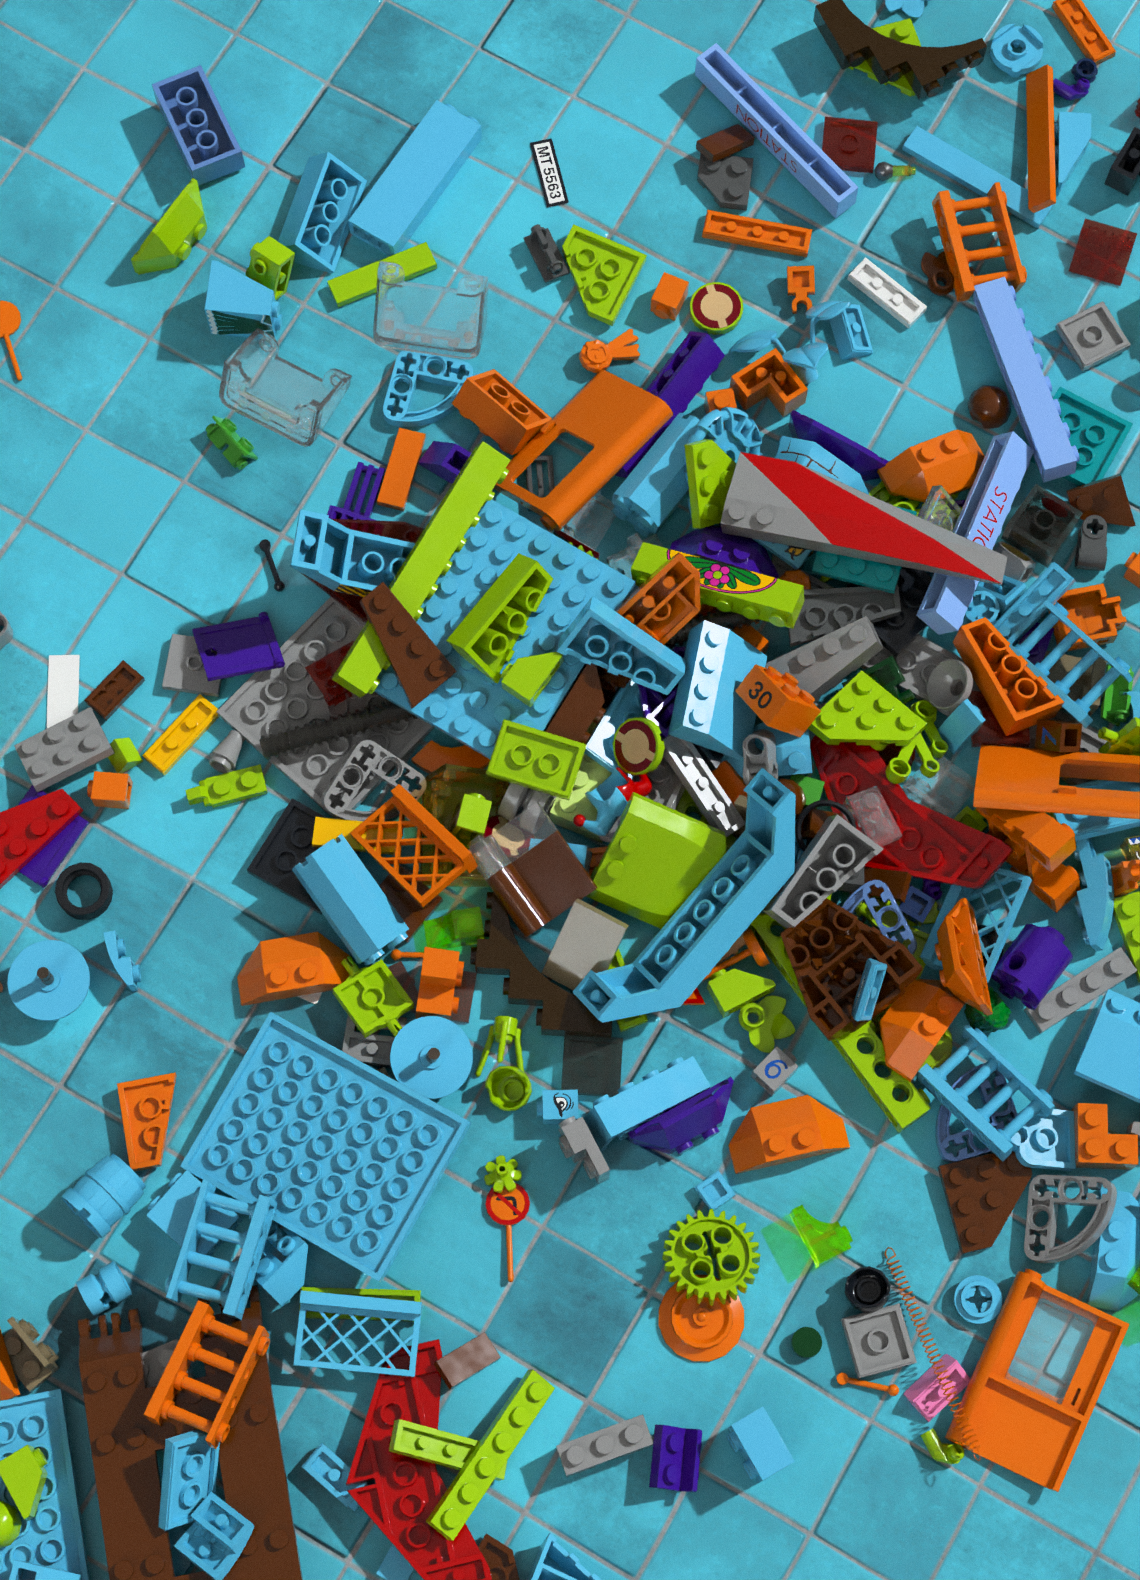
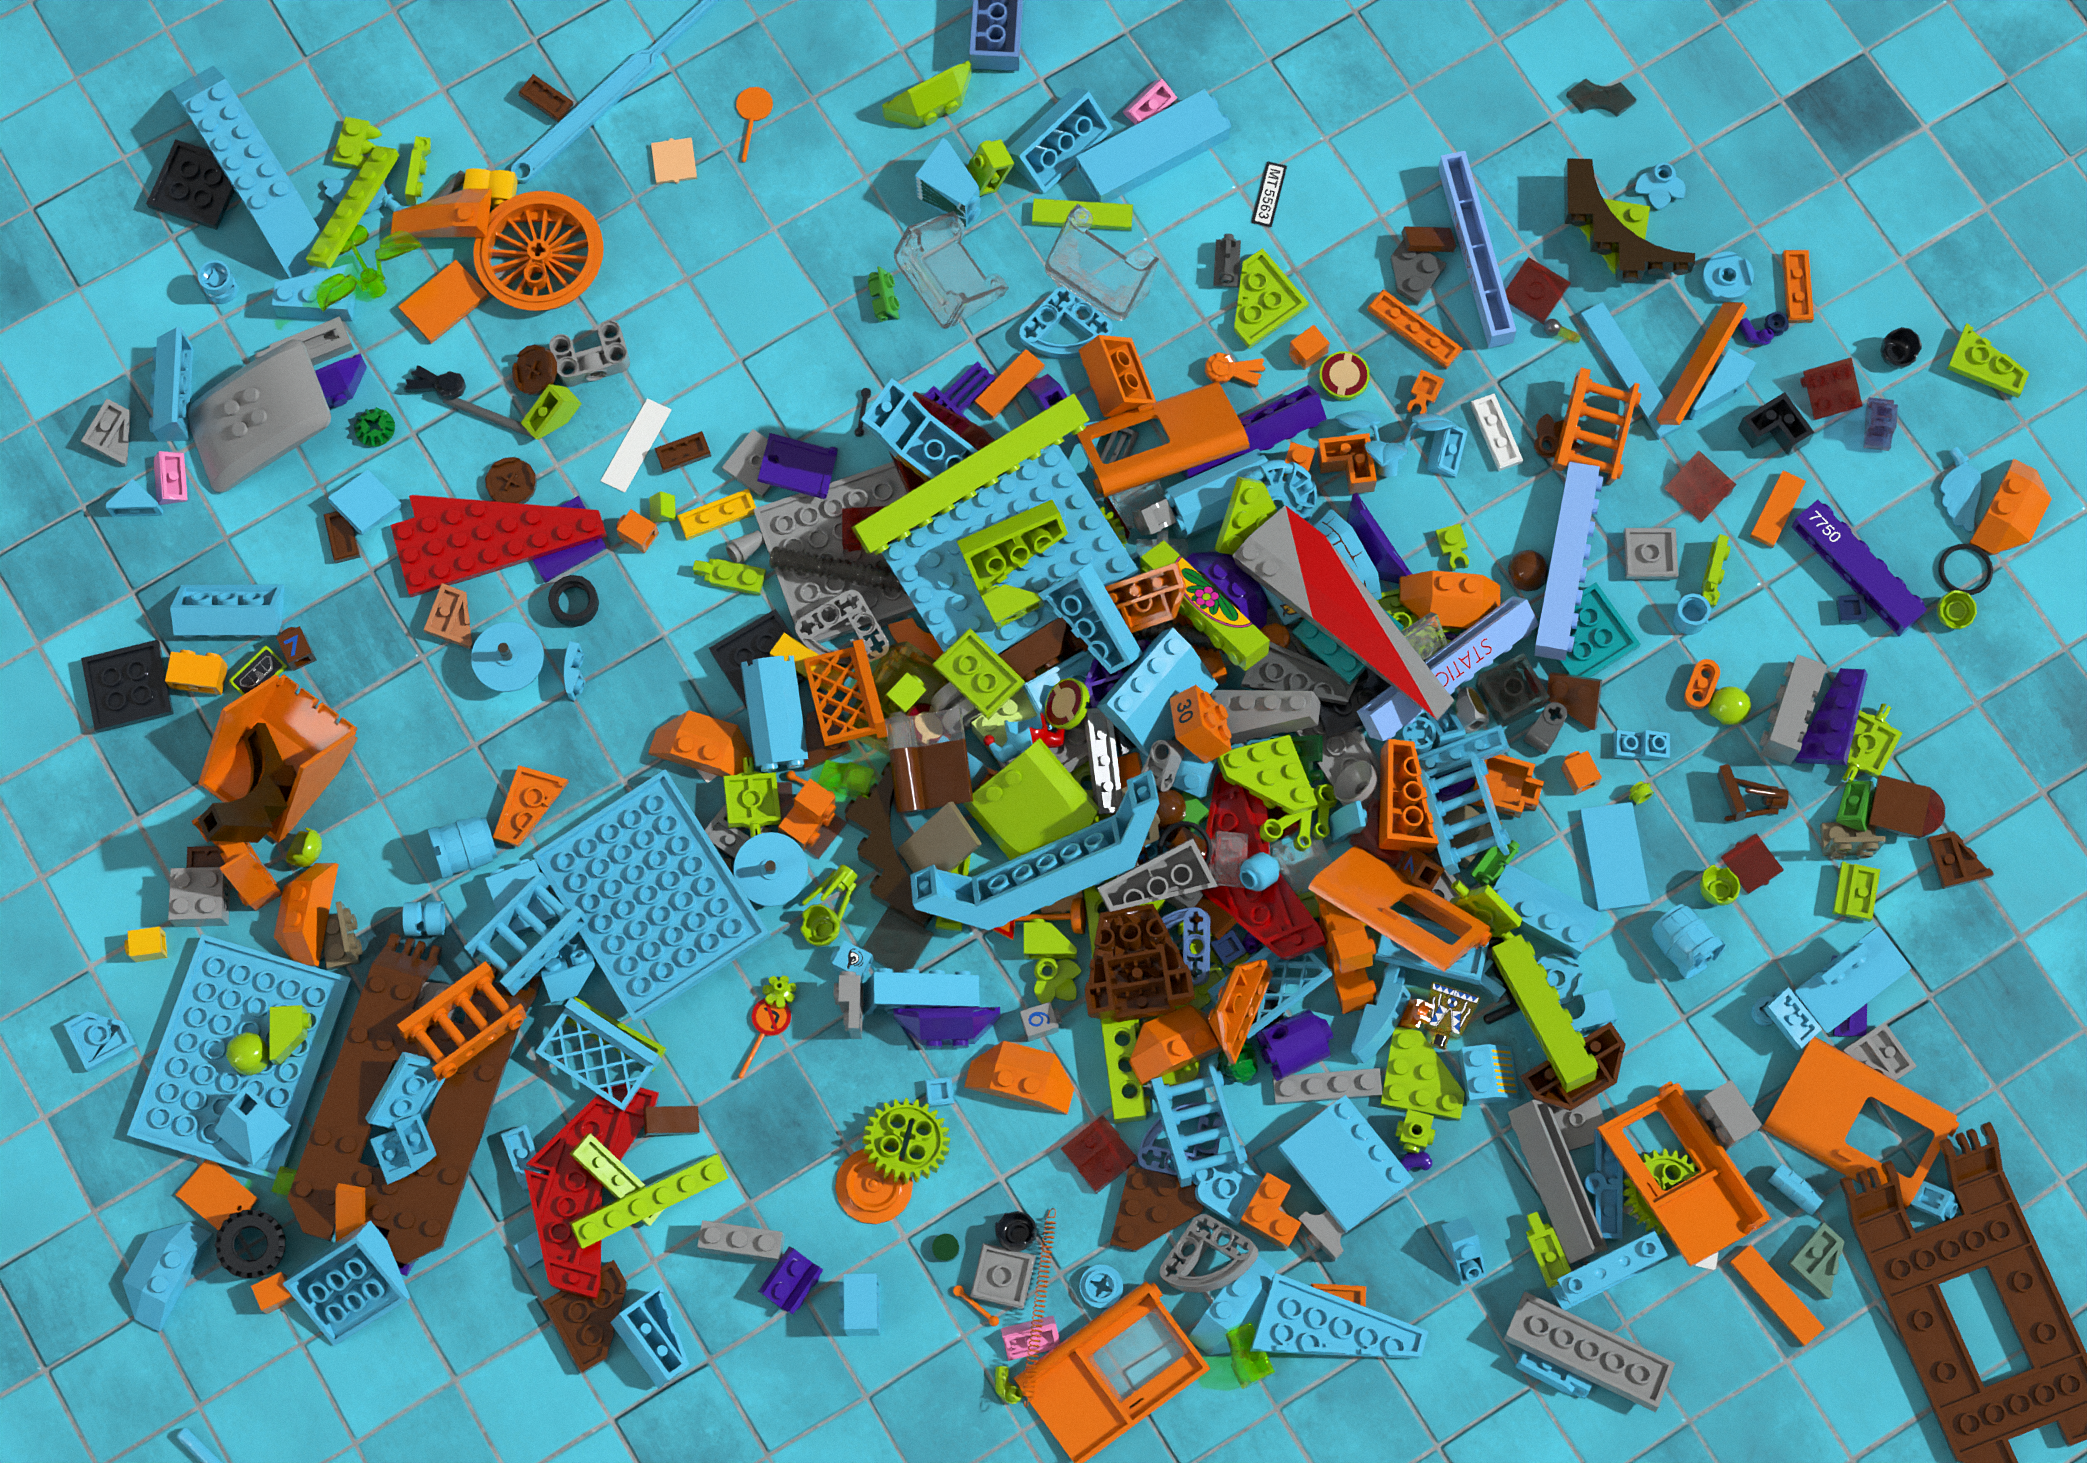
camera: 30 degrees right, 0 degrees up
light grey plate [14,707,114,792] -> none
reddish brown wing [359,582,457,709] -> none
clear neon green arch [789,1205,853,1267] -> none
medium azure slope [851,958,887,1021] -> none
none -> clear red slope [1061,1115,1138,1194]
none -> bright pink slope [1122,79,1177,125]
none -> light grey brick [1132,499,1176,535]
none -> medium azure head [1239,852,1279,891]
none -> lime plate [1435,524,1469,572]

